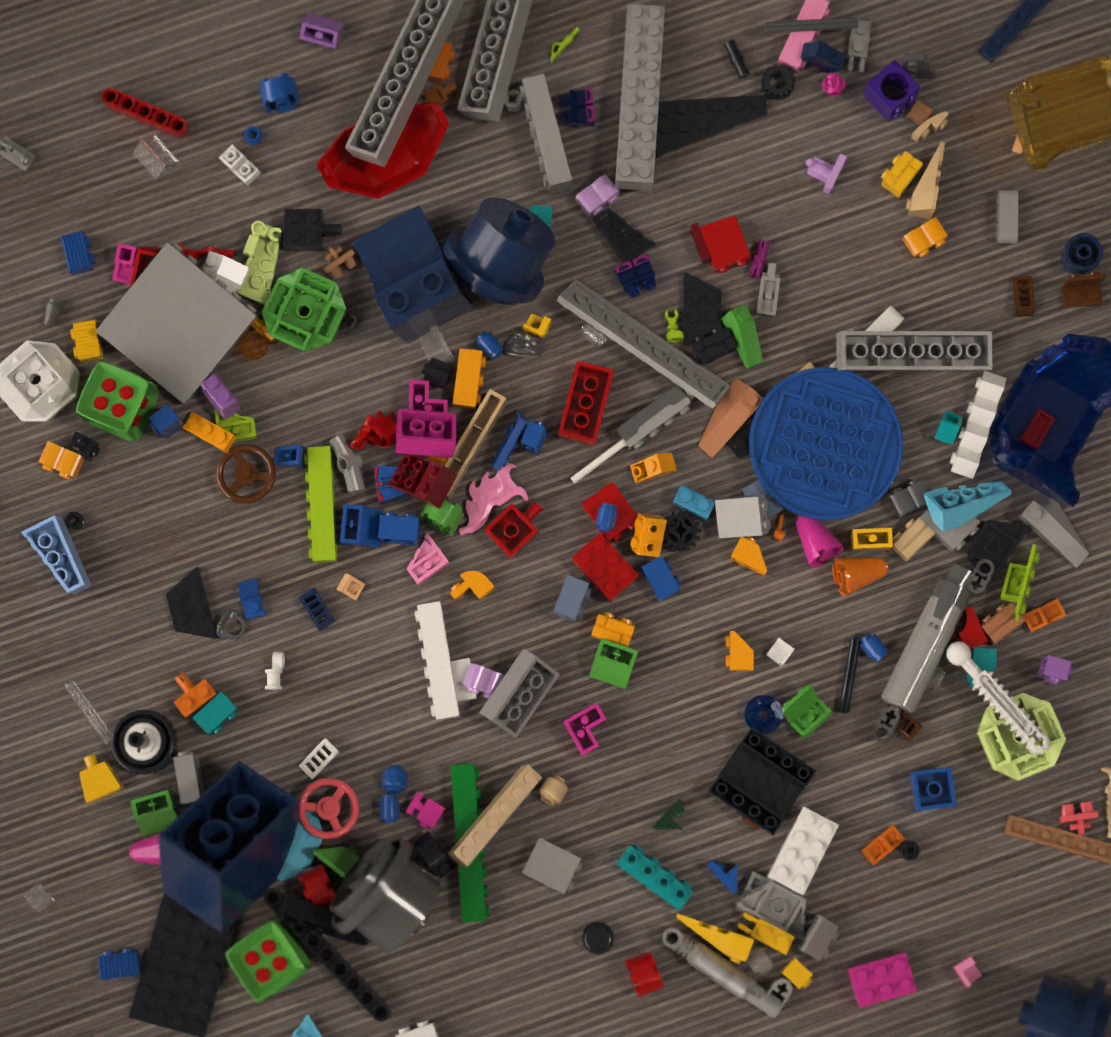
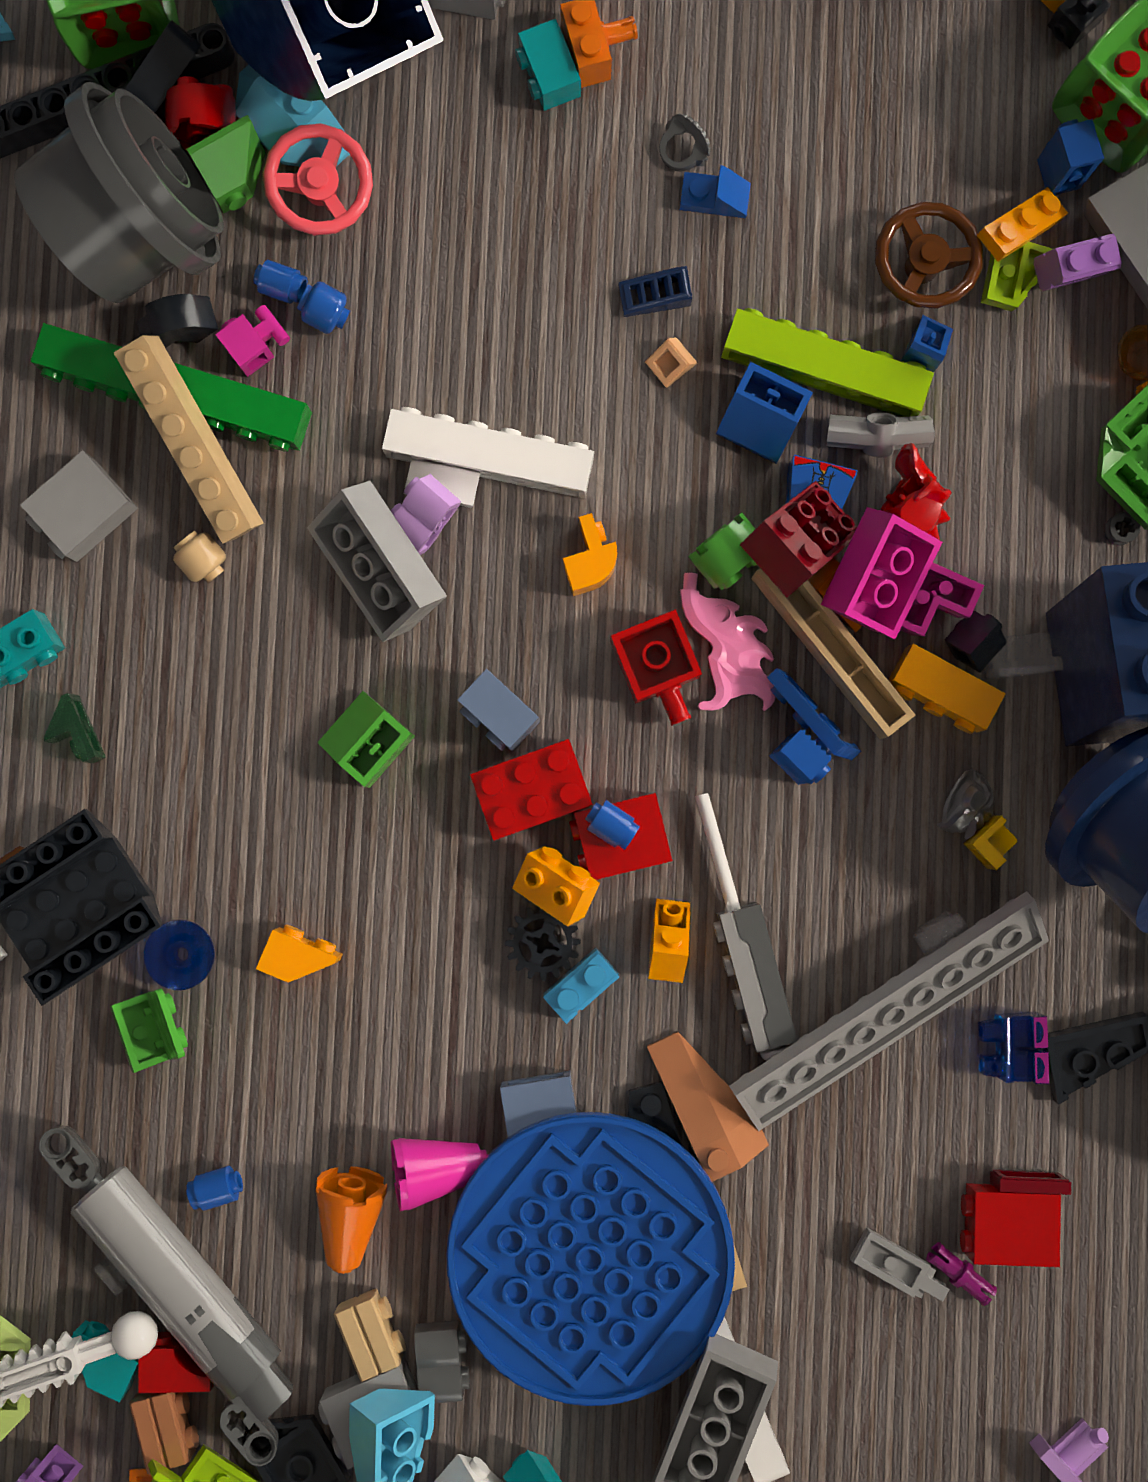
camera: 105 degrees right, 5 degrees up
black wing [166,567,218,639] -> none
white connector [265,652,285,690] -> none
white slope [299,738,340,780] -> none
blue brick [378,512,422,546] -> none
bright pink wing [407,533,450,586] -> none
blue brick [476,331,504,360] -> none
red brick [558,361,614,447] -> none
dark pink brick [563,702,607,757] -> none
light orange brick [591,612,635,647] -> none
blue brick [641,556,681,603] -> none
lime piece [665,309,684,343] -> none
black wing [683,273,722,346] -> none
black brick [692,327,737,366] -> none
light grey brick [715,494,770,538] -> none
bright green slope [722,305,763,369] -> none
light orange slope [730,536,767,576] -> none
white panel [766,638,794,667] -> none
orange hand [773,514,786,542] -> none
black axle [838,637,861,714] -> none
yellow brick [851,528,893,552] -> none
reddish brown slope [878,704,923,742] -> none

